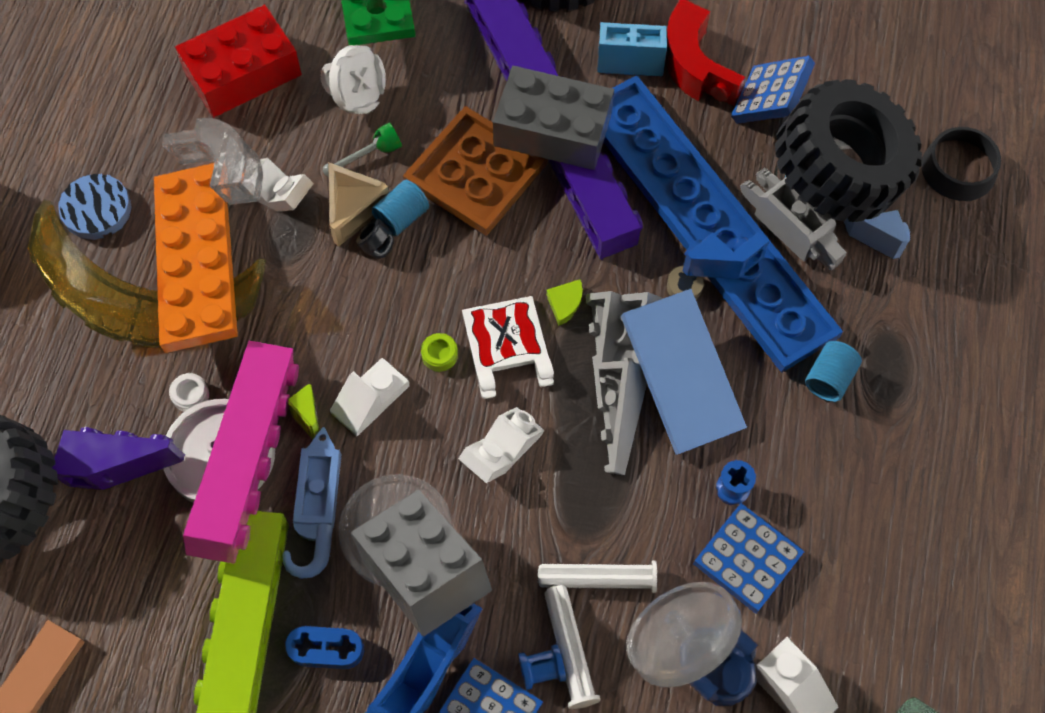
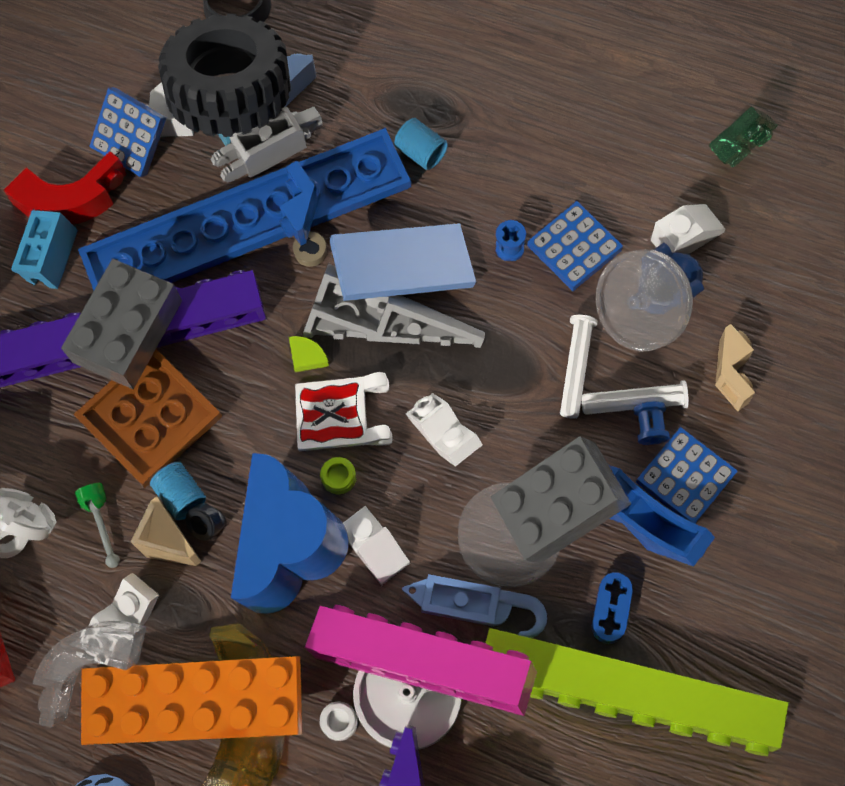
camera: 75 degrees left, 5 degrees up
lime slope [288,384,319,440] -> none
none -> blue brick [231,453,349,614]

